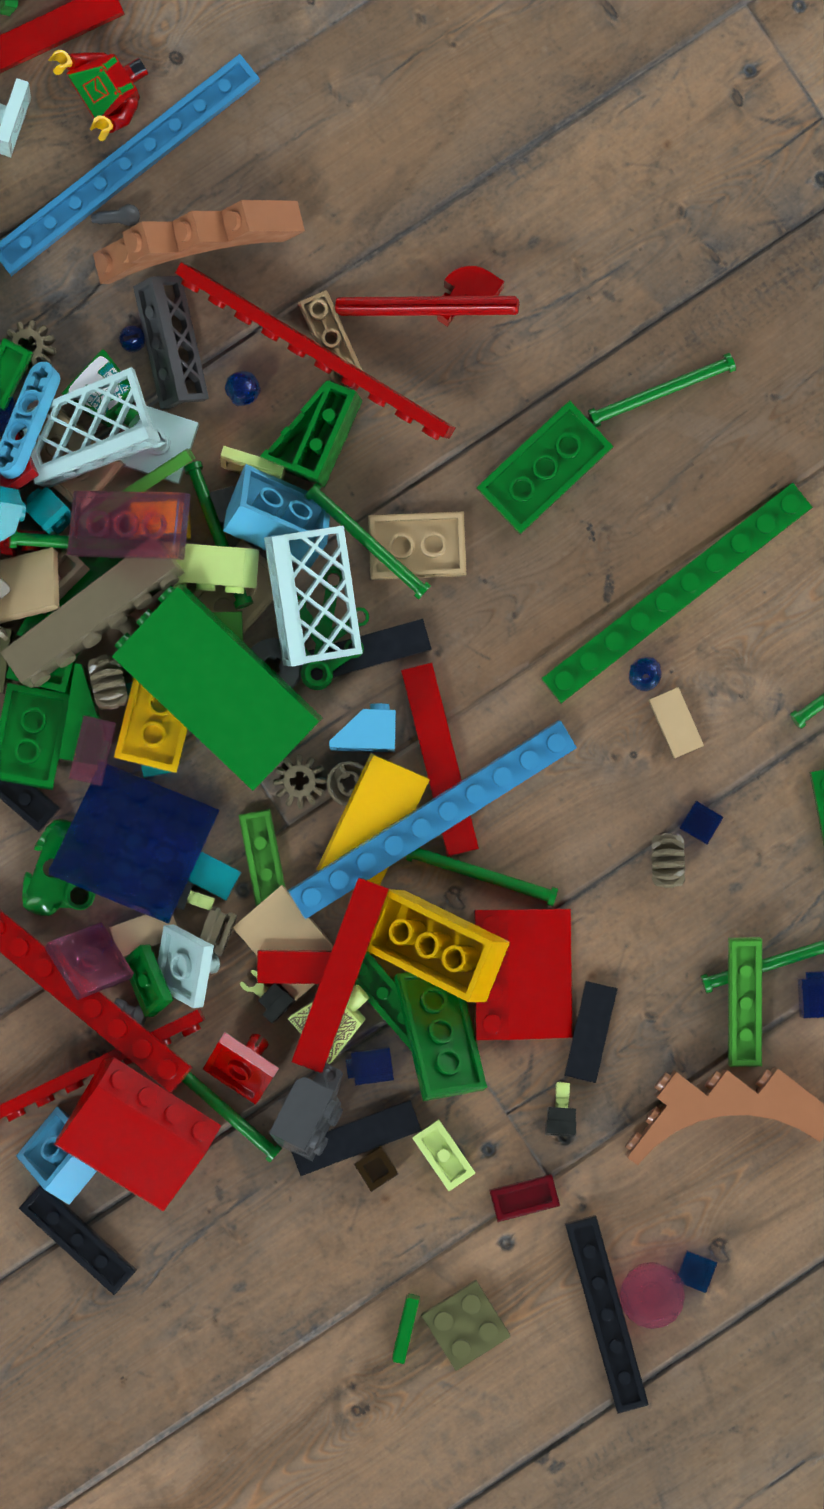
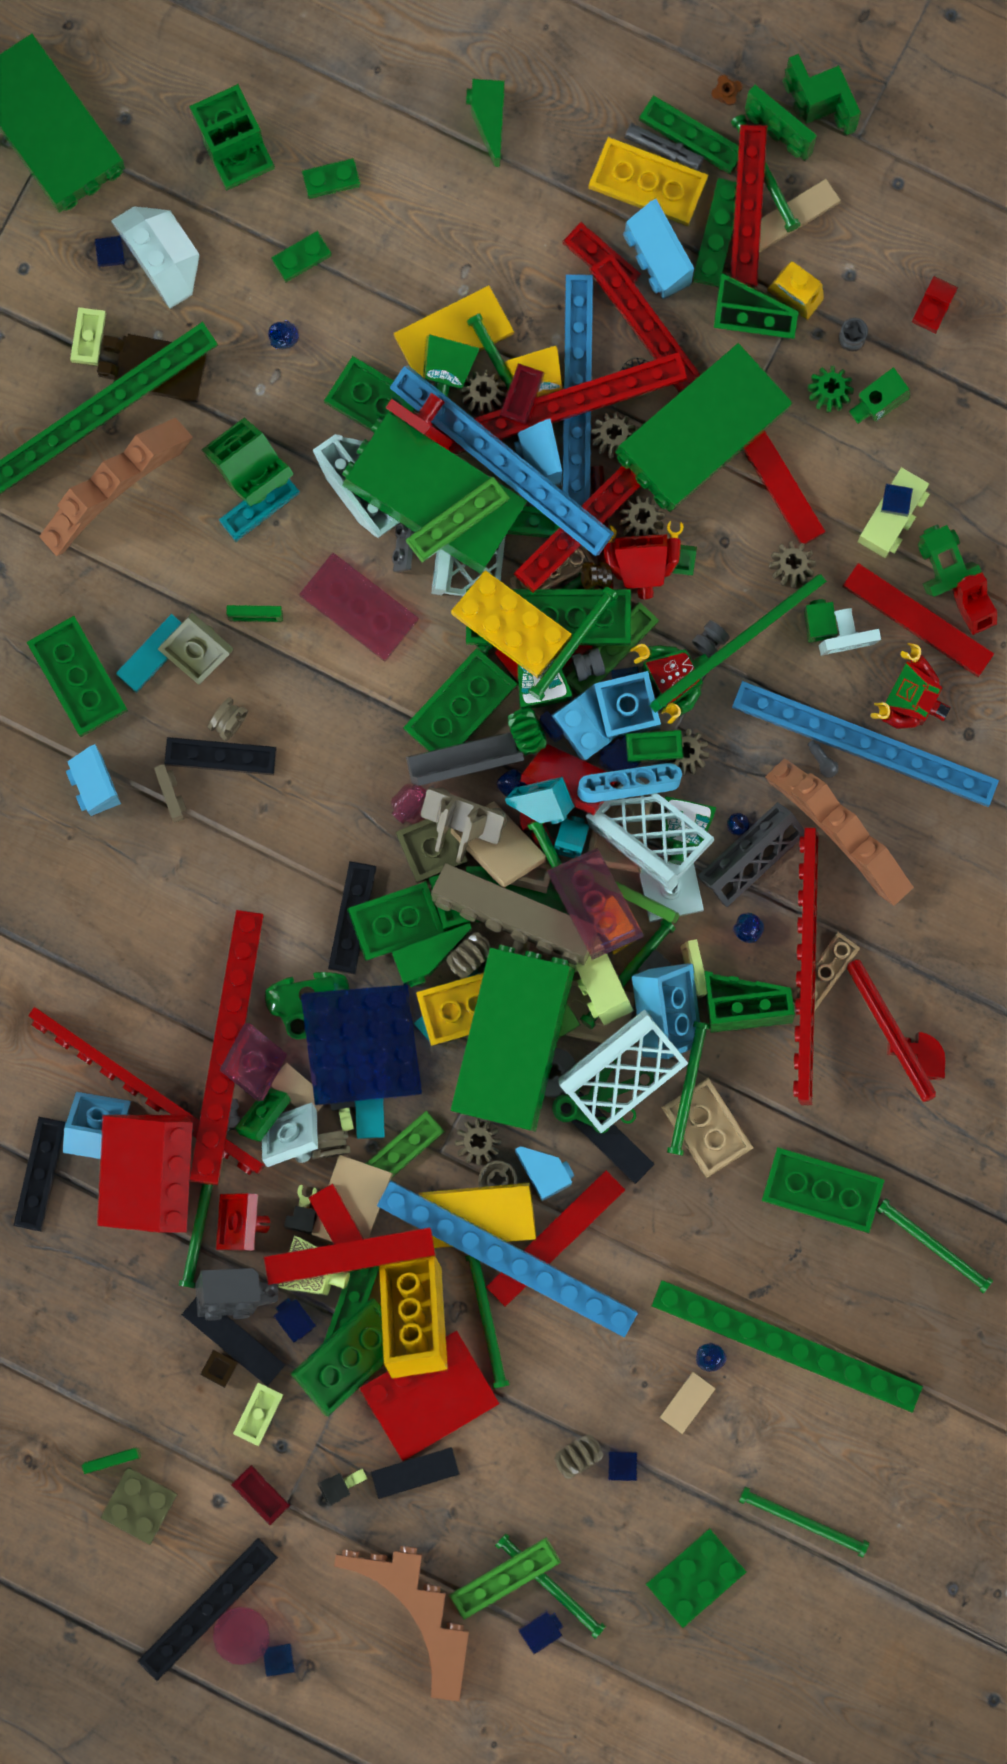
camera: 55 degrees right, 5 degrees down
clear pink tile [69,716,116,786] -> none

